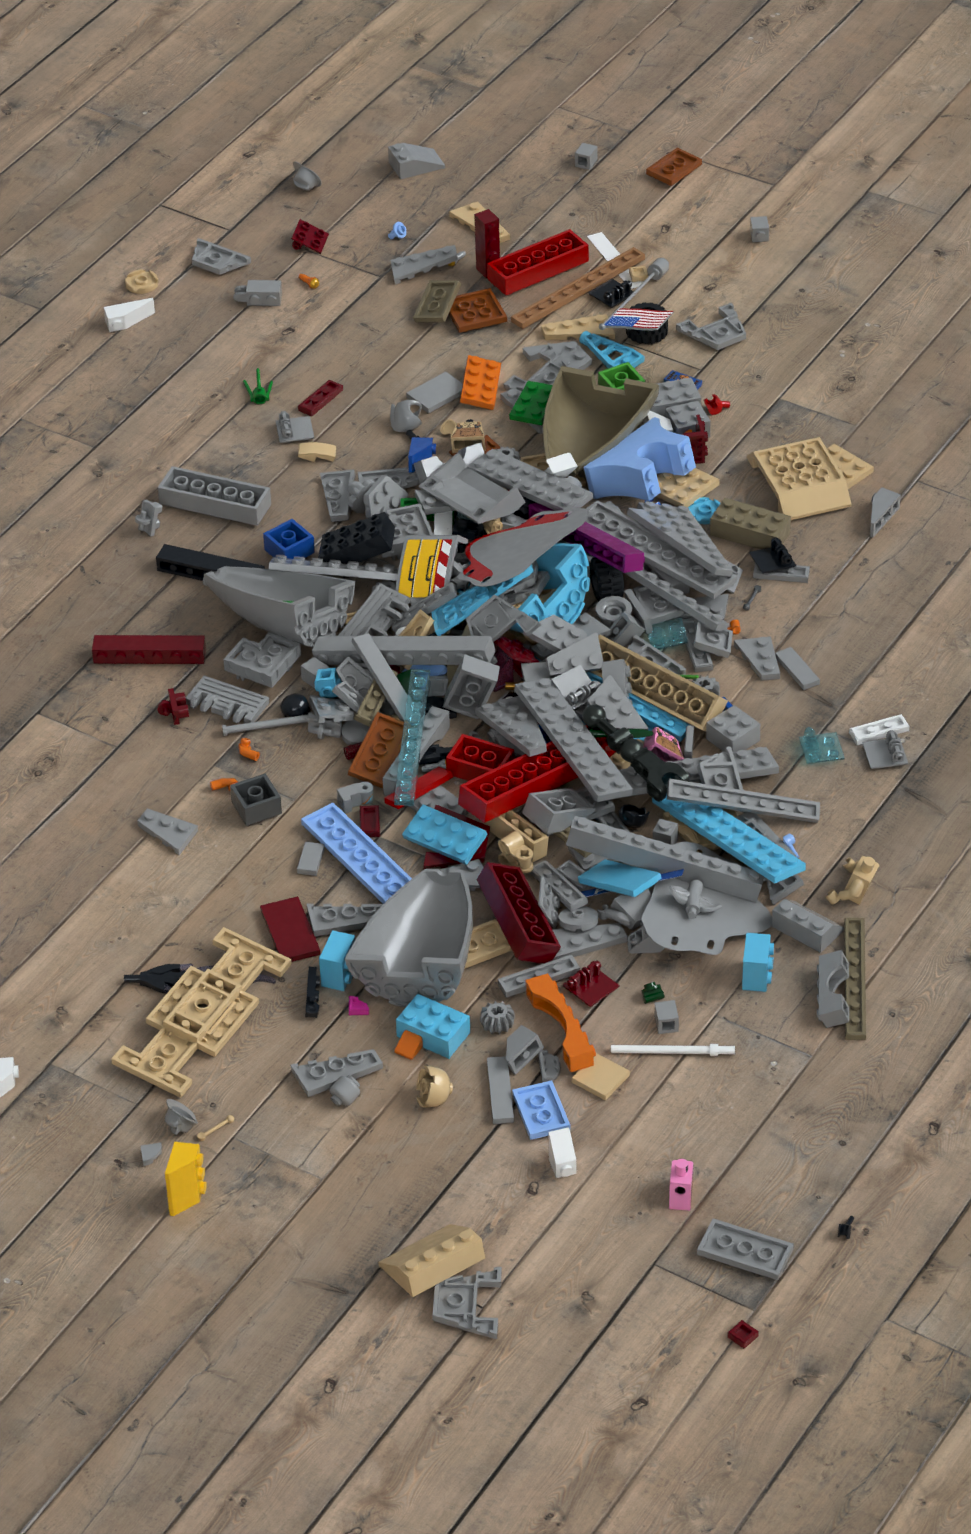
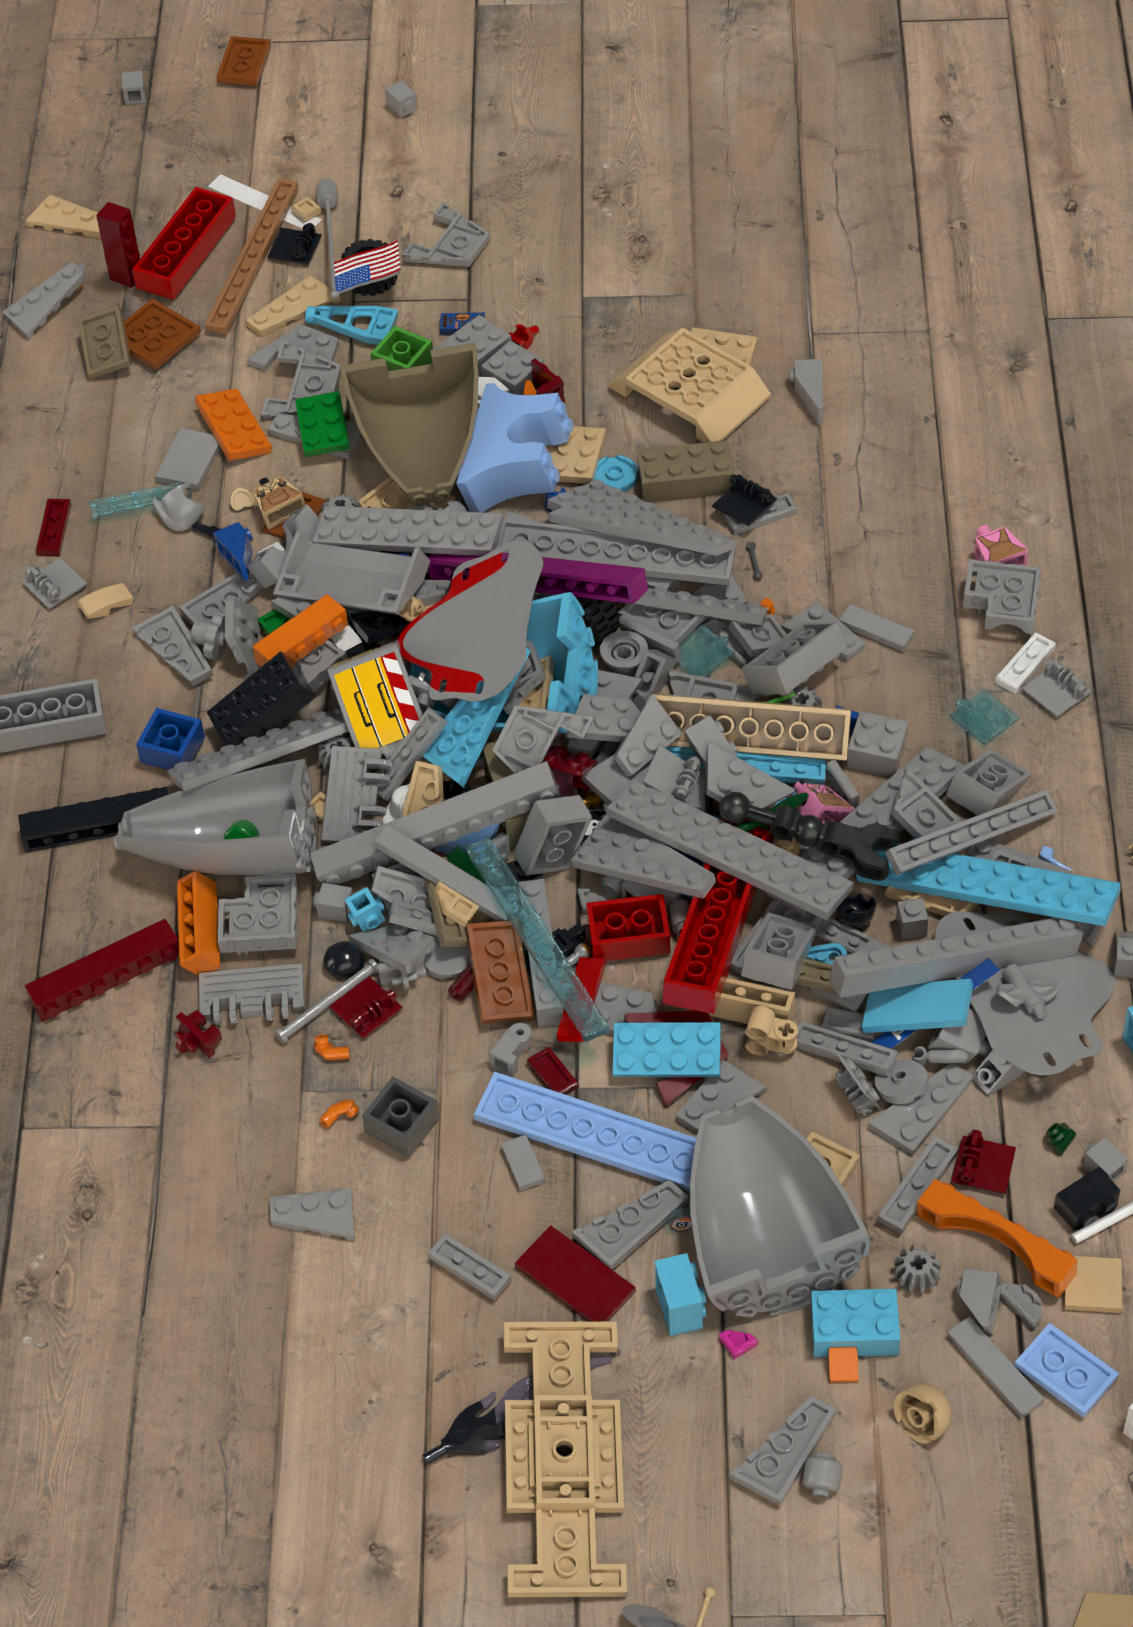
camera: 30 degrees left, 10 degrees up
black hinge [305,966,320,1018] -> none
dark red brick [476,862,561,964] -> none
white slope [545,453,578,478] -> none
none -> clear light blue tile [89,482,181,519]
none -> orange brick [177,870,220,976]
none -> orange brick [253,594,348,667]
none -> dark red hinge [329,976,403,1039]
none -> light grey plate [428,1233,512,1301]
none -> tan tile [435,881,479,928]
none -> light grey brick [742,622,847,696]
none -> light grey slope [946,749,1032,816]
none -> light grey piece [963,559,1041,634]
none -> torso [974,525,1028,565]
none -> black brick [1054,1167,1120,1231]

